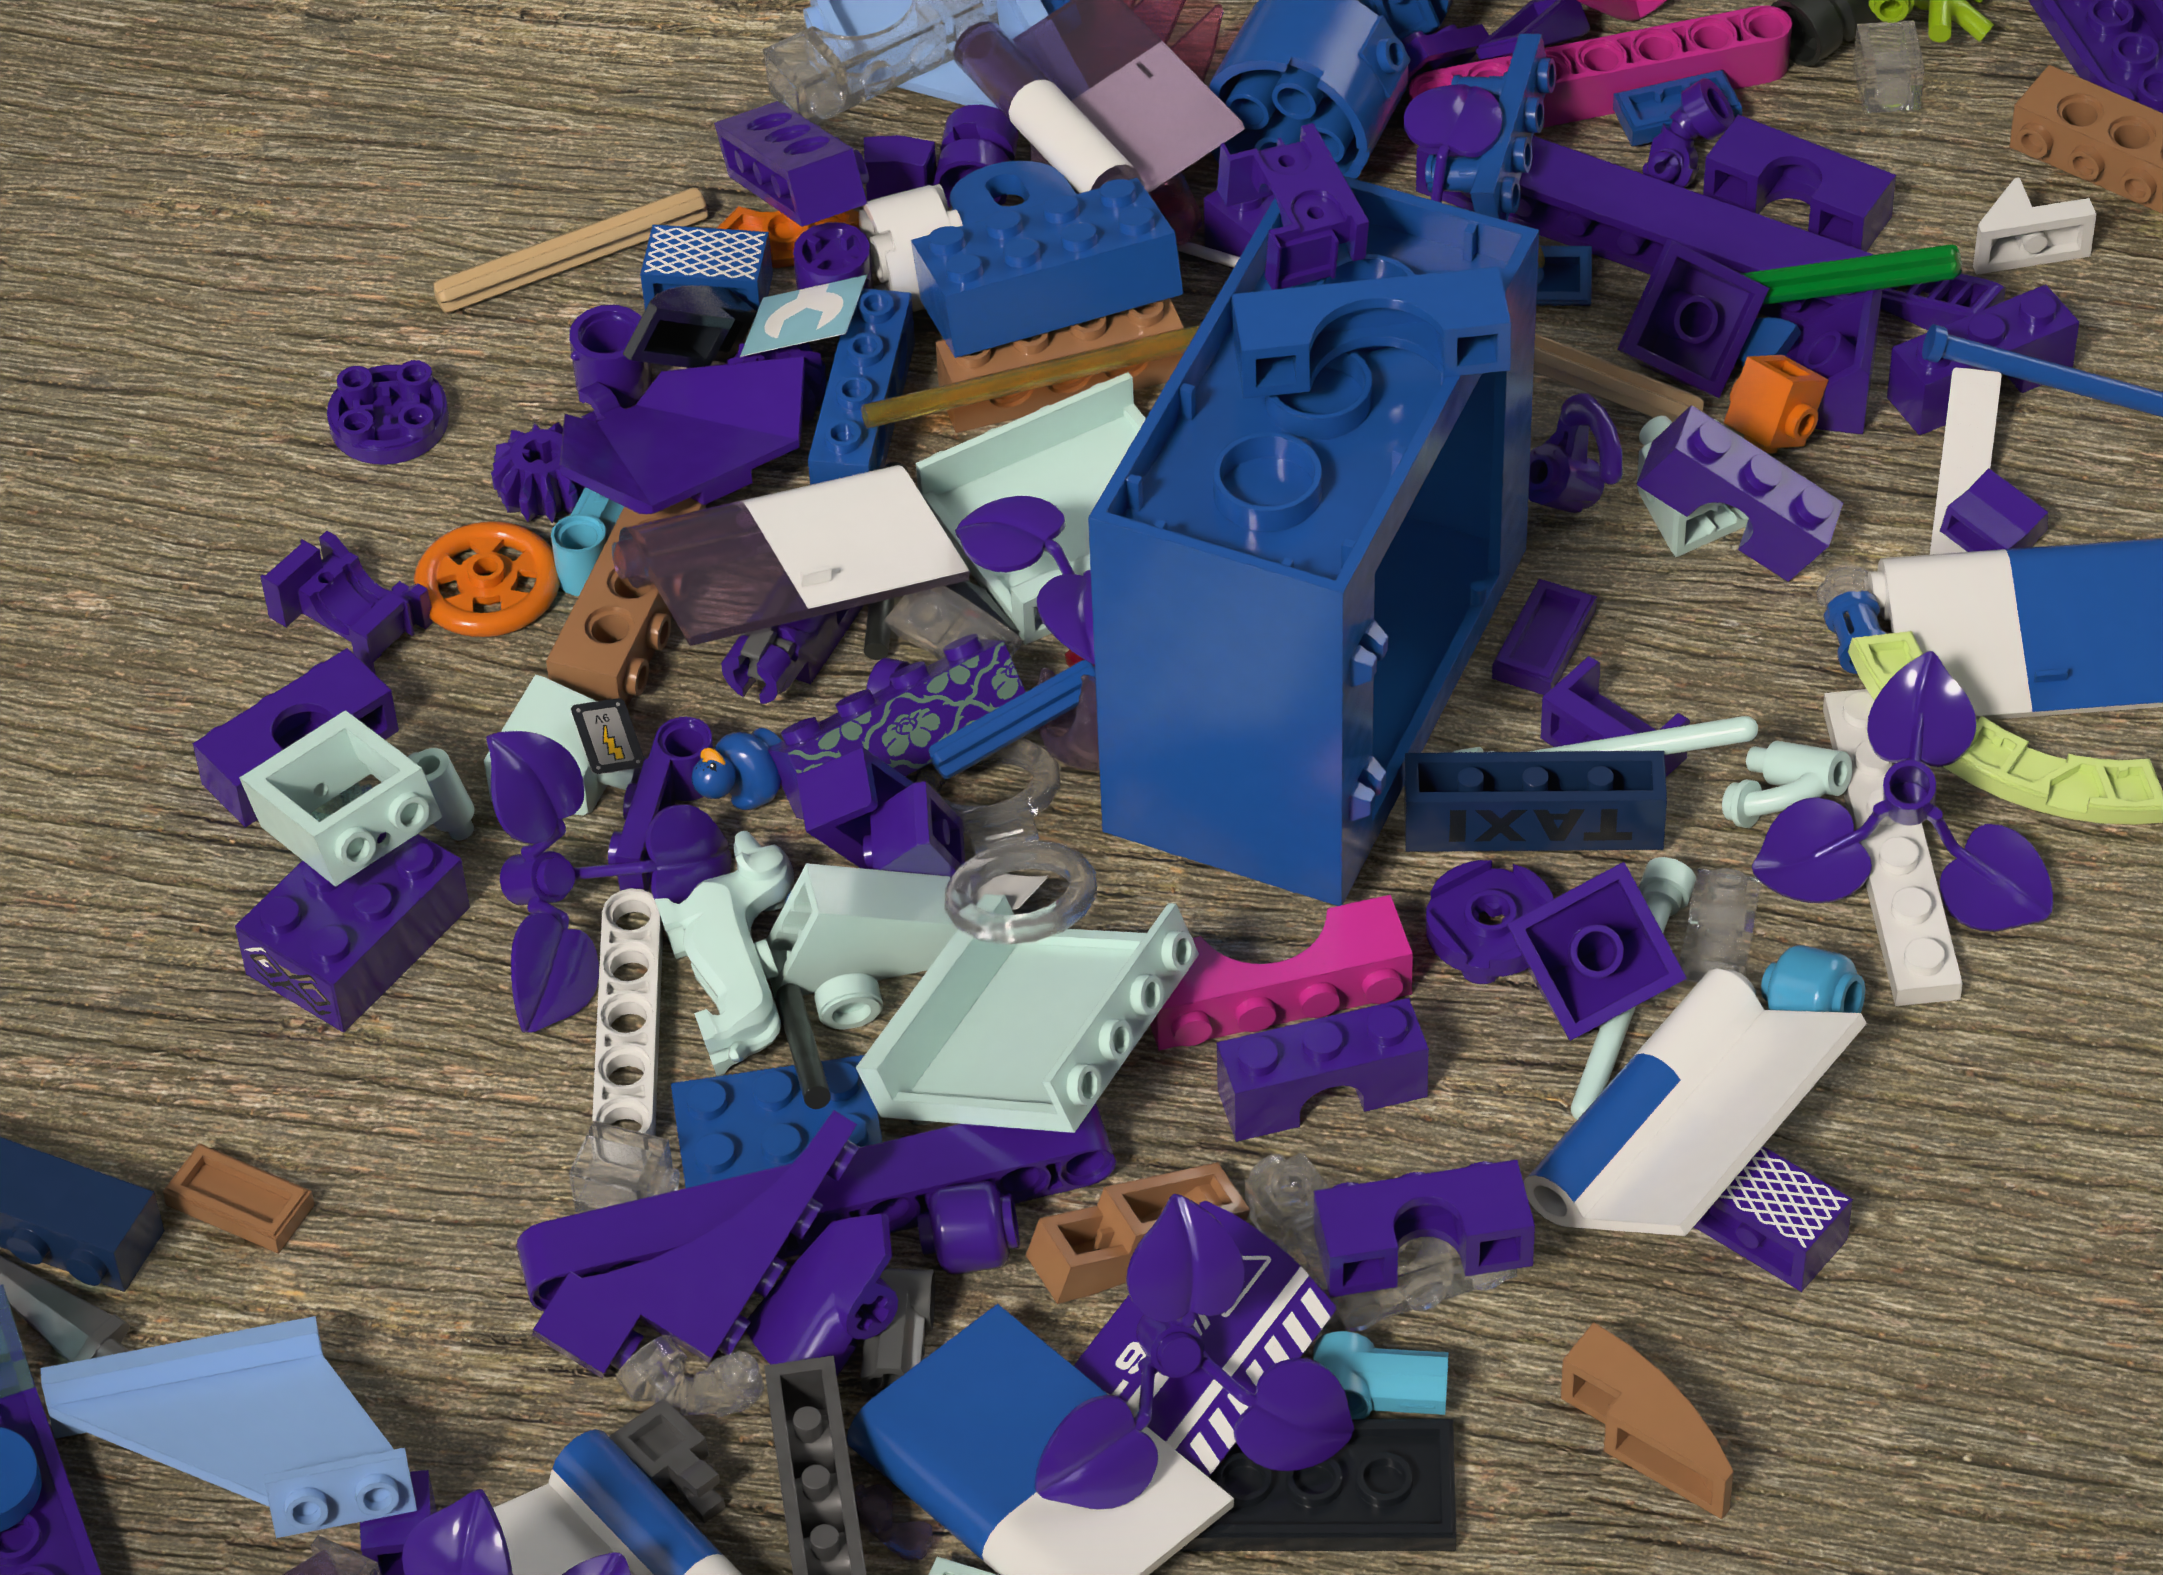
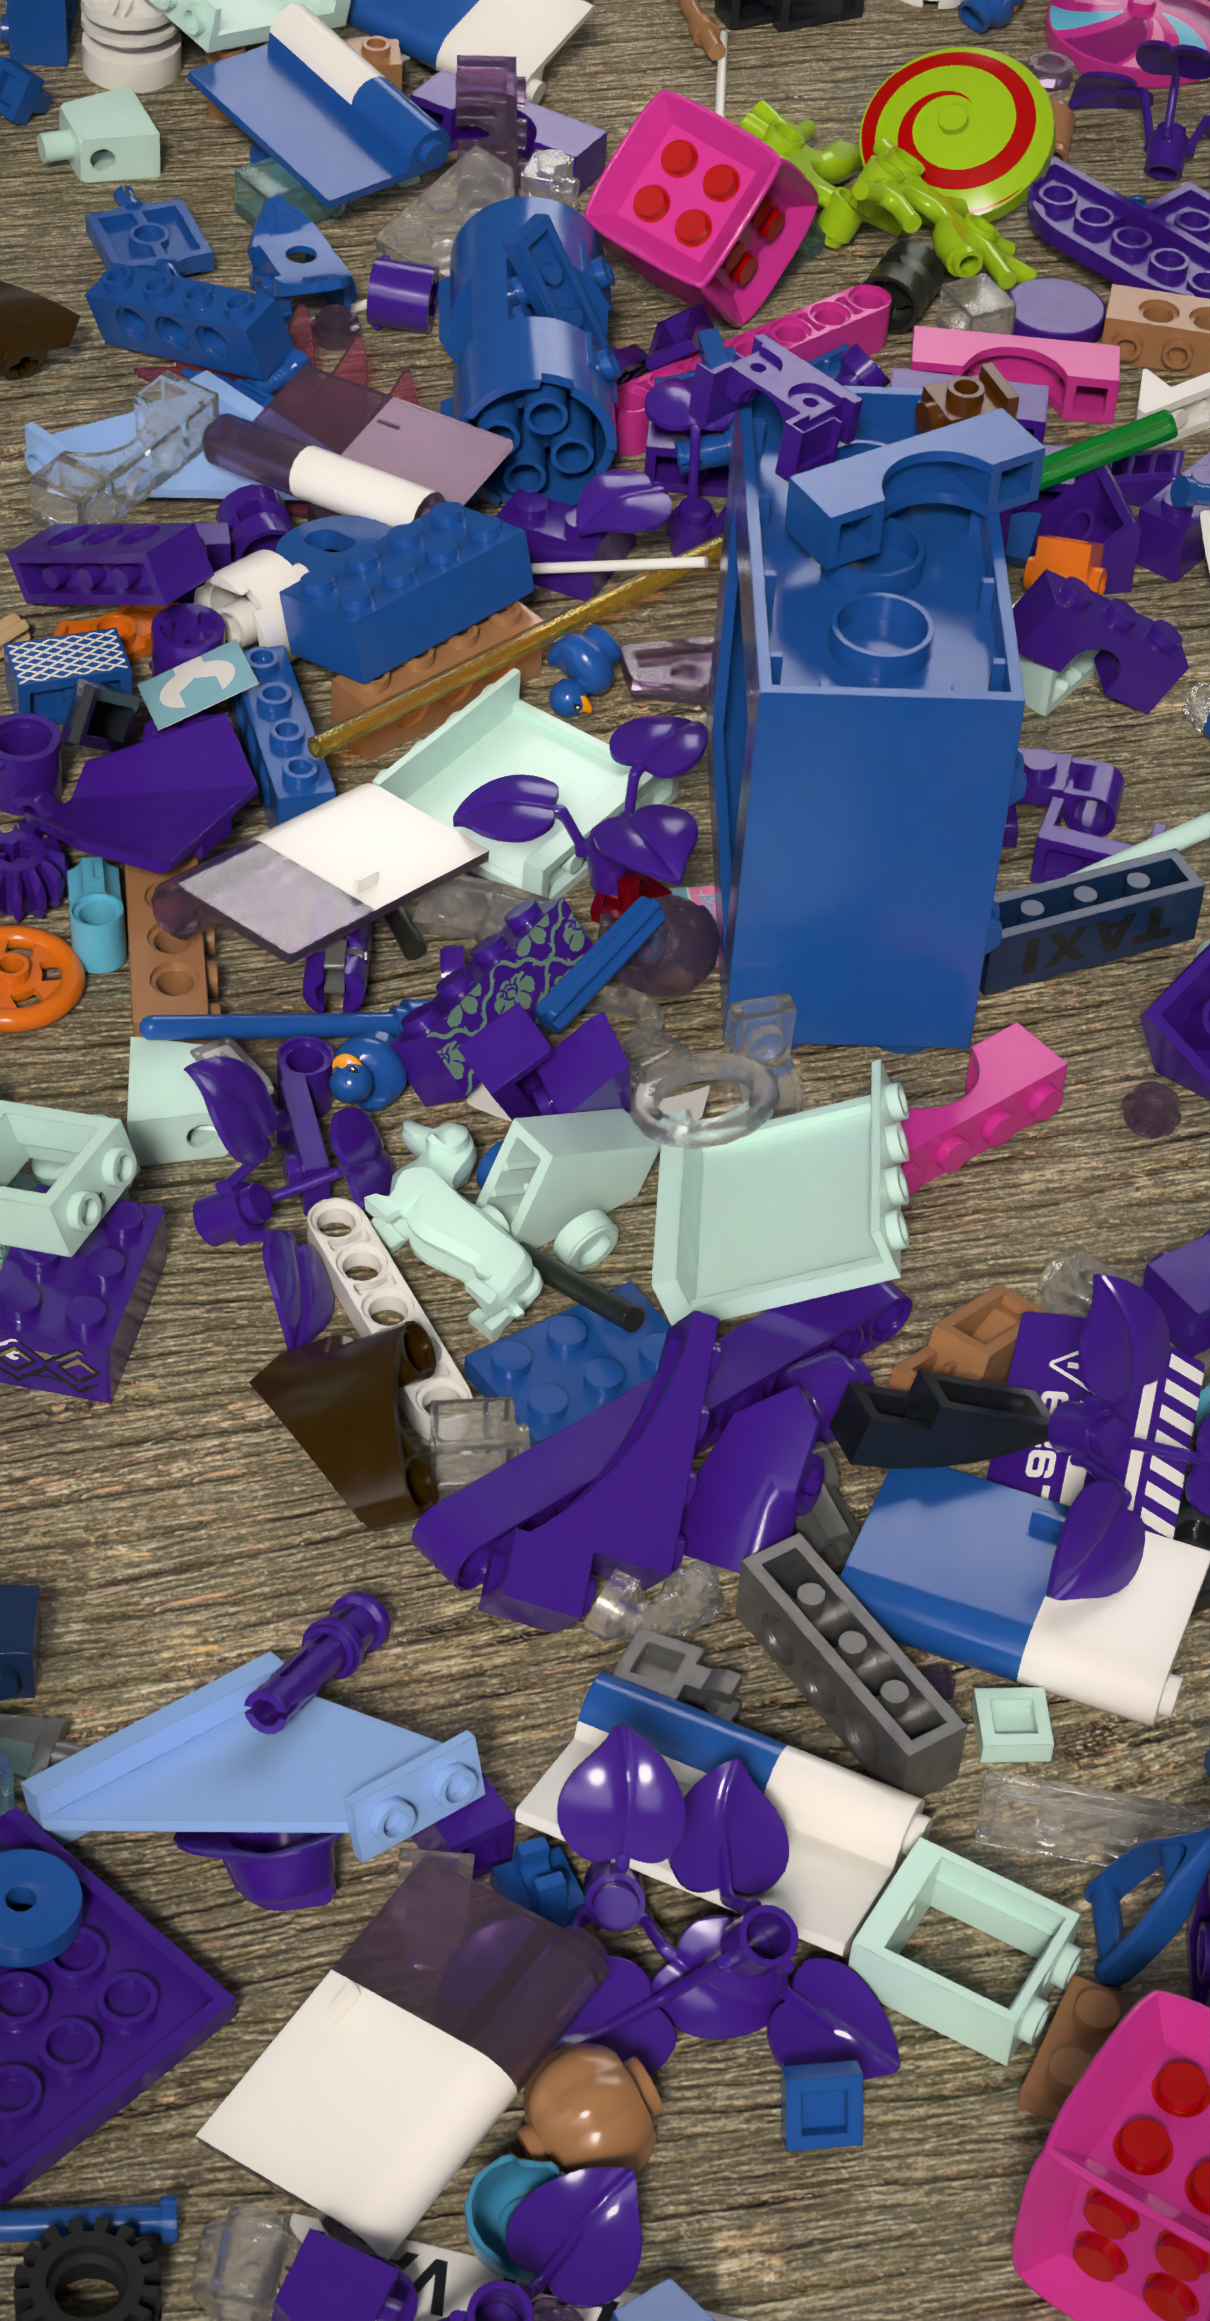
camera: 30 degrees left, 5 degrees down
medium nougat tile [163,1143,315,1254] -> none
dark purple arch [1217,998,1429,1142] -> none
dark purple plate [1426,860,1554,984] -> none
none -> blue piece [139,999,431,1040]
none -> dark purple piece [173,1832,345,1911]
none -> dark purple pin [244,1591,391,1734]
none -> dark brown panel [249,1321,439,1532]
none -> clear plate [717,993,803,1128]
none -> black slope [829,1370,1051,1469]
none -> dark pink arch [909,326,1120,424]
none -> reddish brown brick [915,362,1019,434]
none -> tile [1004,278,1106,343]
none -> dark purple plate [1017,747,1125,837]
none -> clear purple plate [1121,1081,1181,1139]

